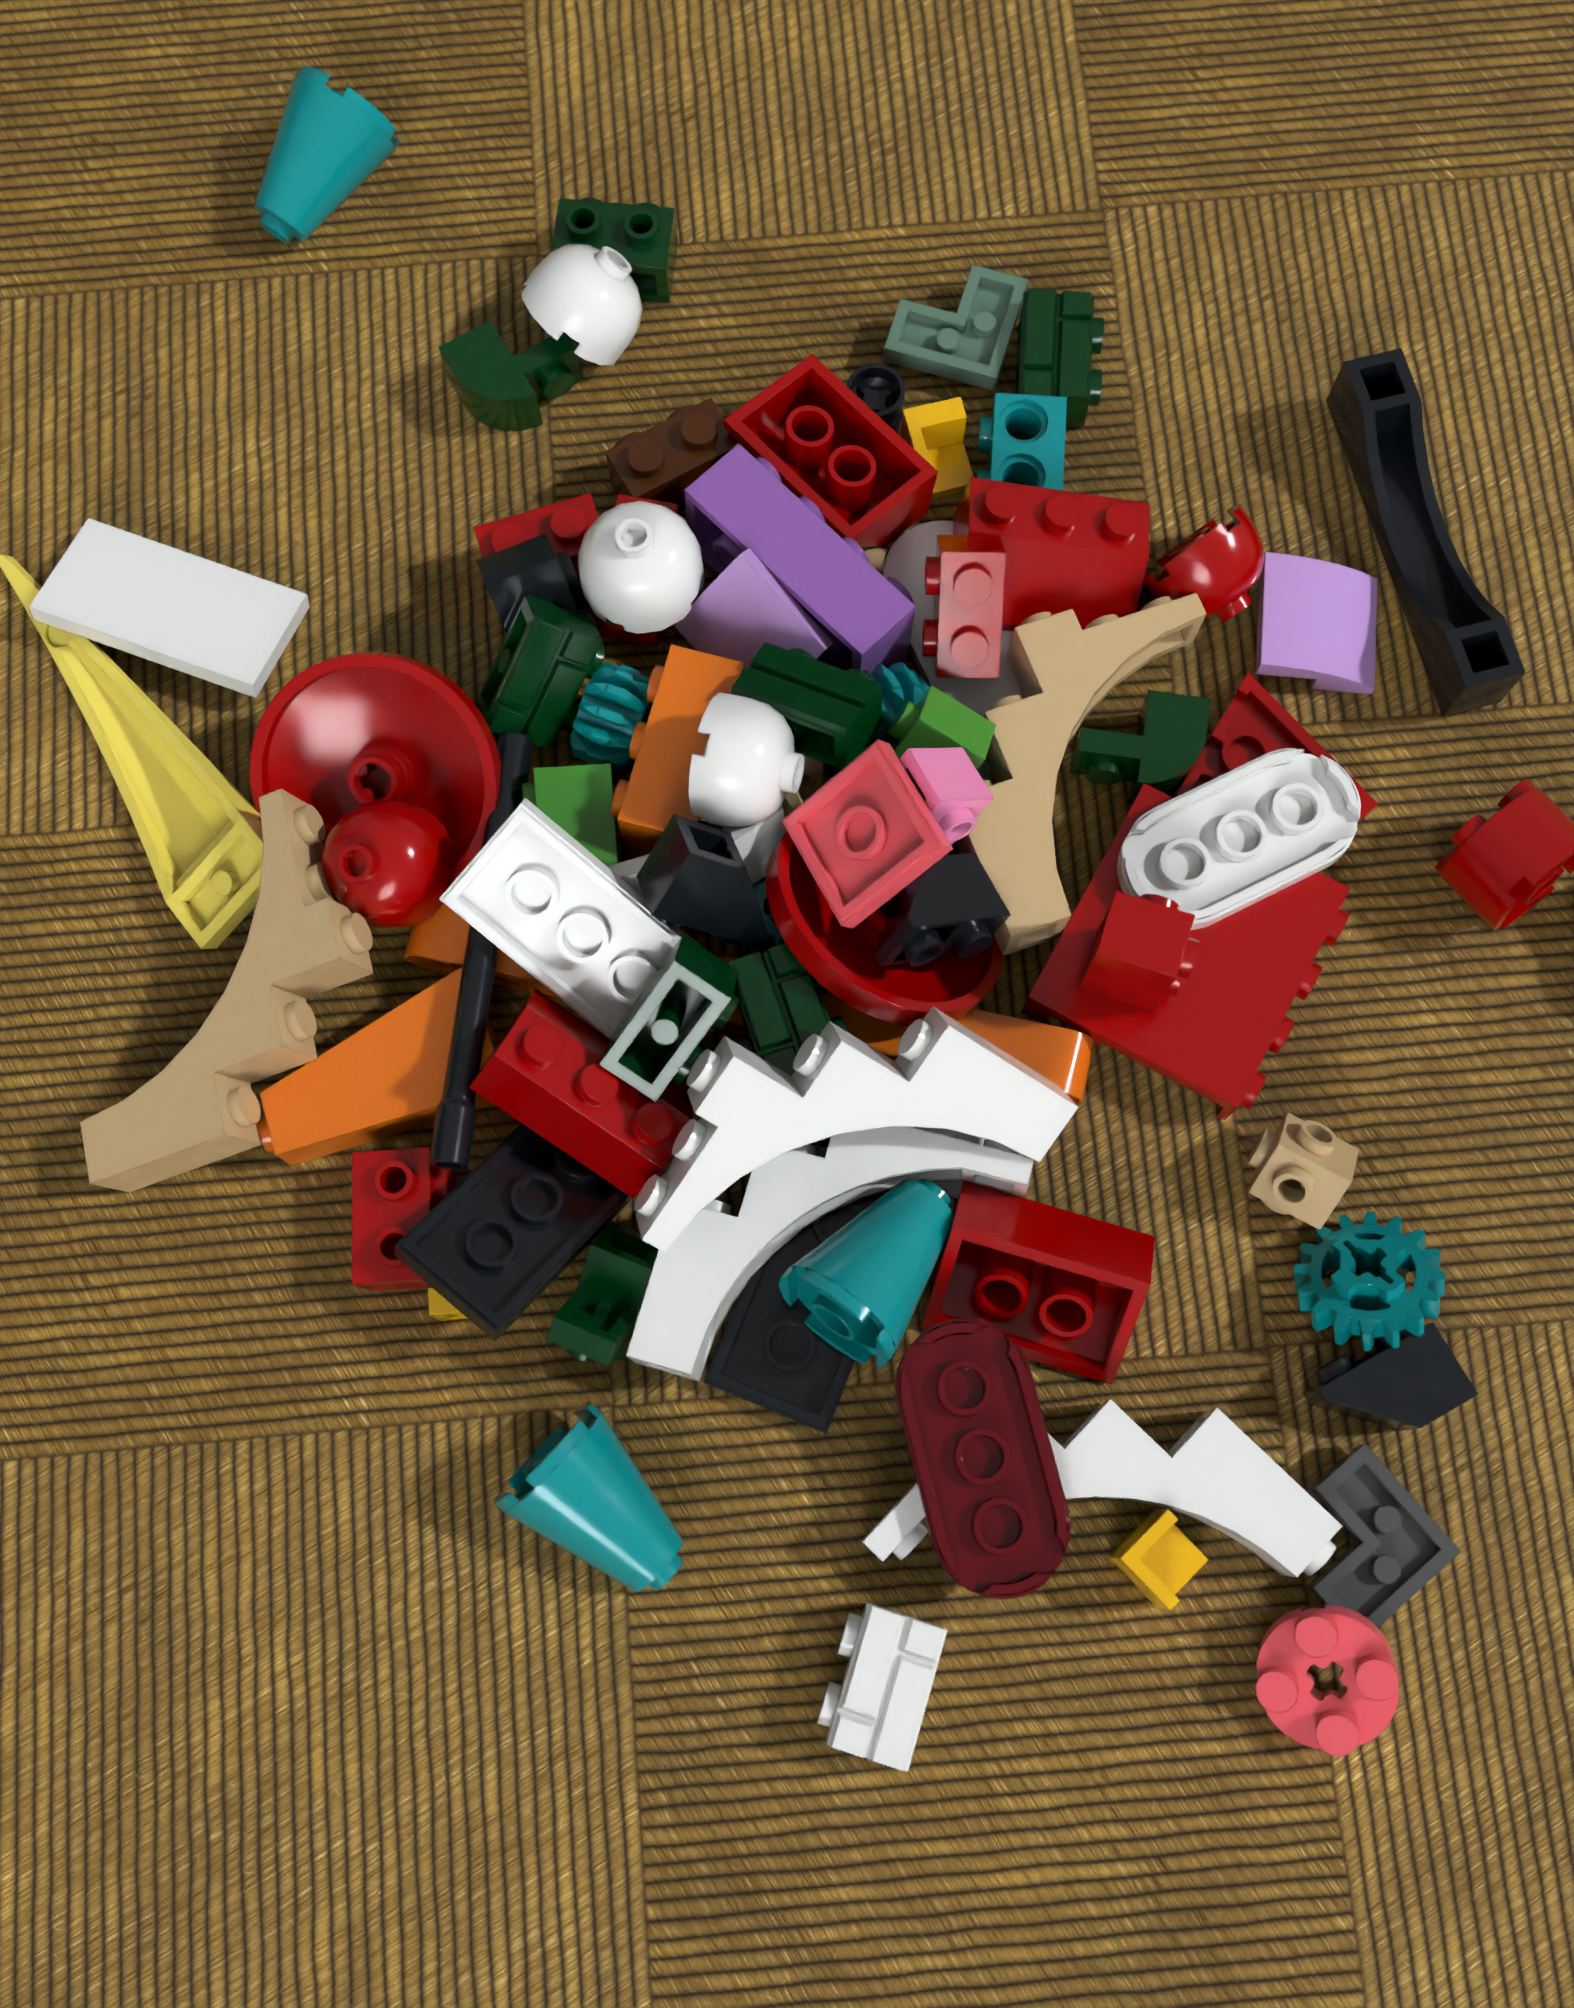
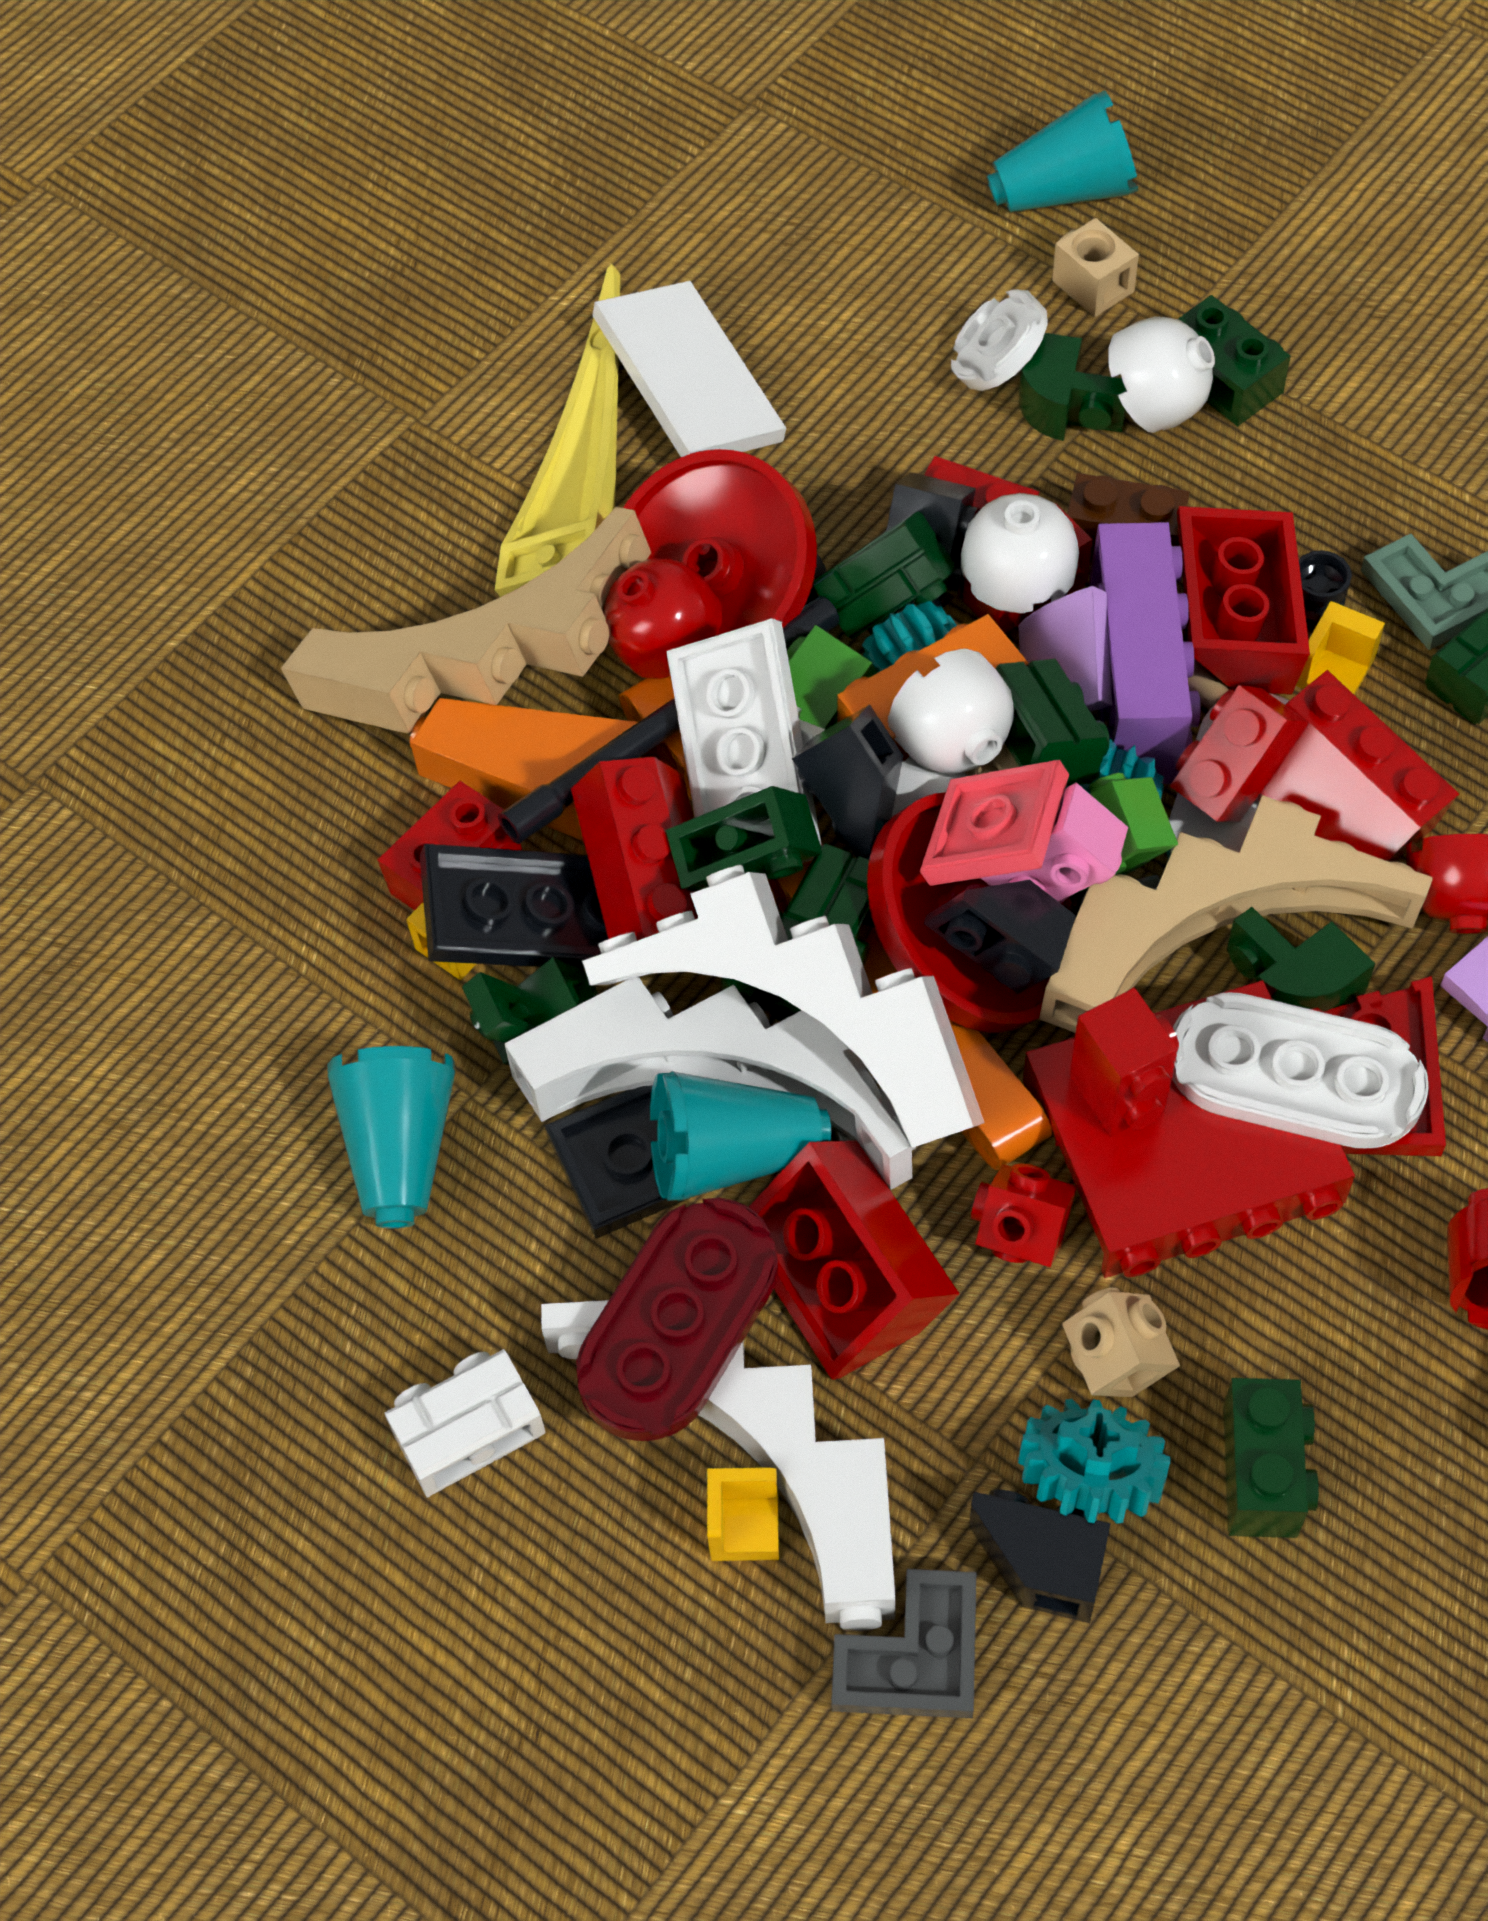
camera: 45 degrees right, 15 degrees down
teal brick [976,393,1067,490] -> none
coral plate [1256,1605,1399,1756] -> none
none -> white tile [951,289,1048,391]
none -> red brick [971,1163,1077,1268]
none -> tan brick [1052,218,1139,318]
none -> dark green brick [1223,1378,1319,1538]

